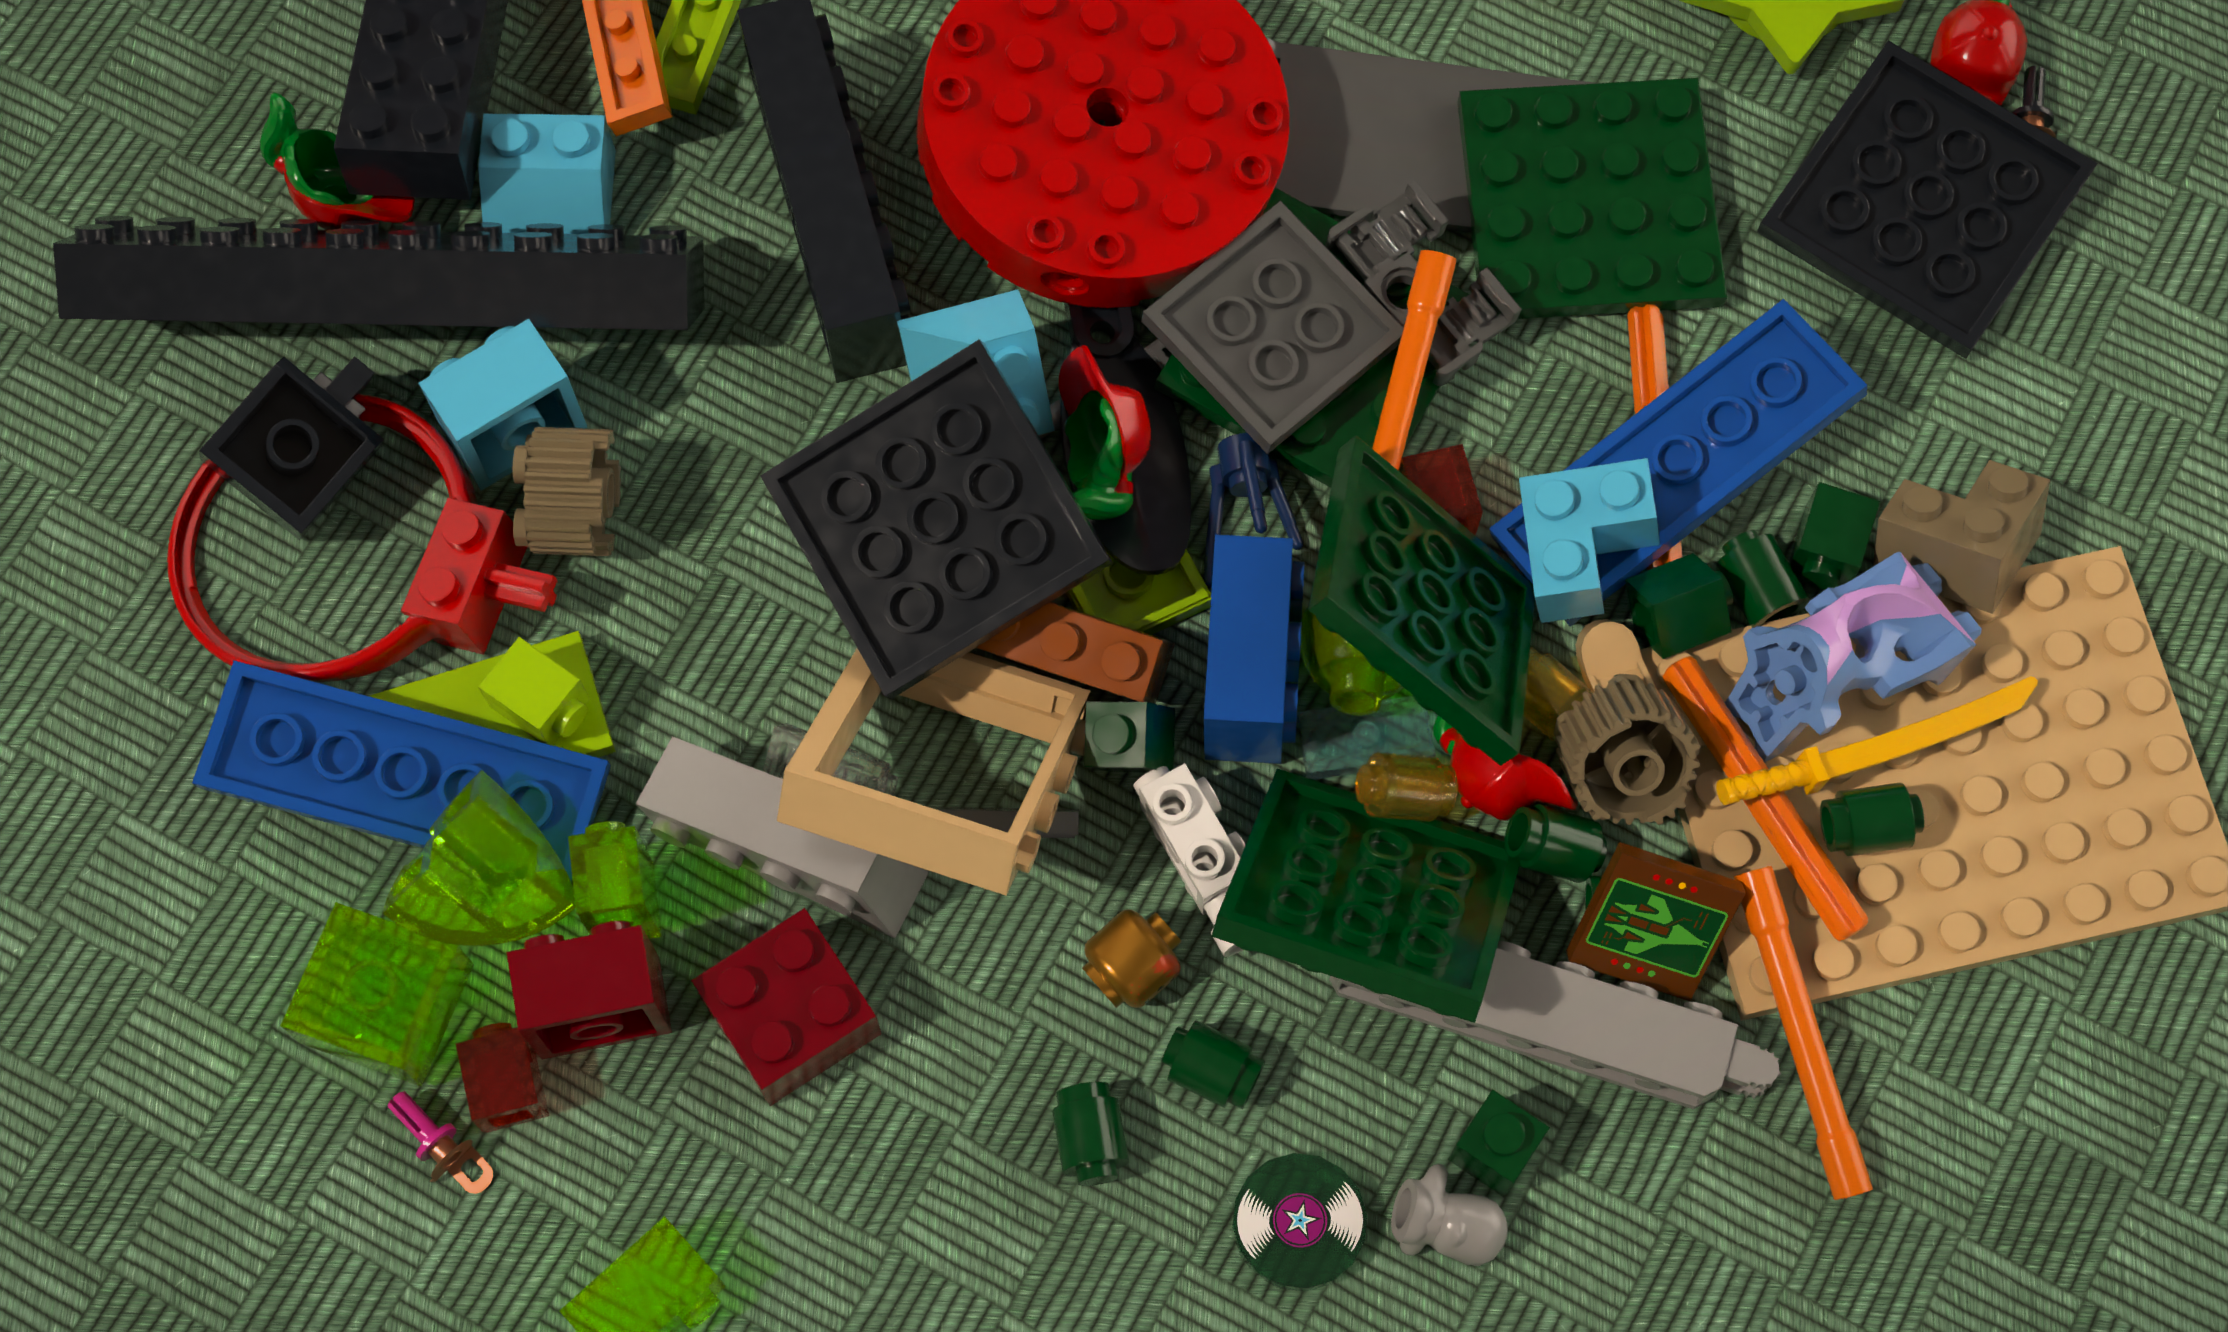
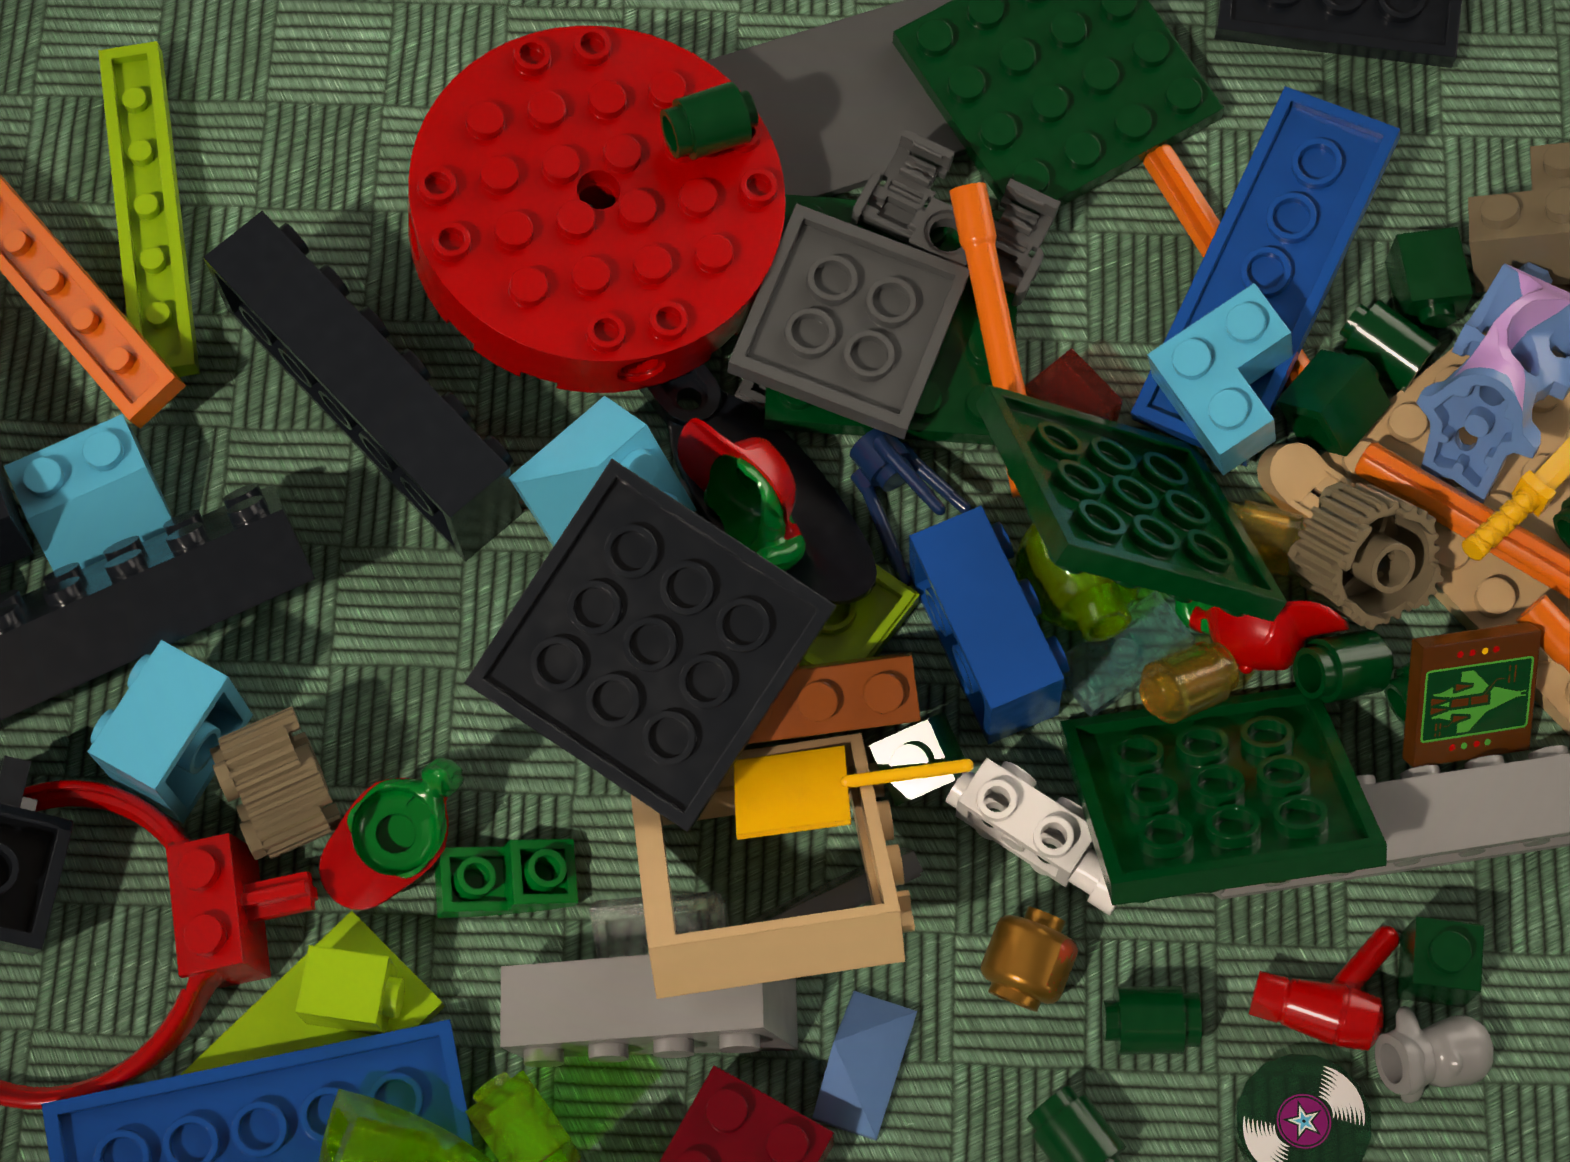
camera: 25 degrees left, 0 degrees up
none -> green hair [318,757,464,910]
none -> green slope [434,839,578,918]
none -> dark green brick [660,81,758,160]
none -> yellow piece [734,745,974,840]
none -> medium blue slope [812,991,917,1141]
none -> red piece [1248,925,1400,1051]

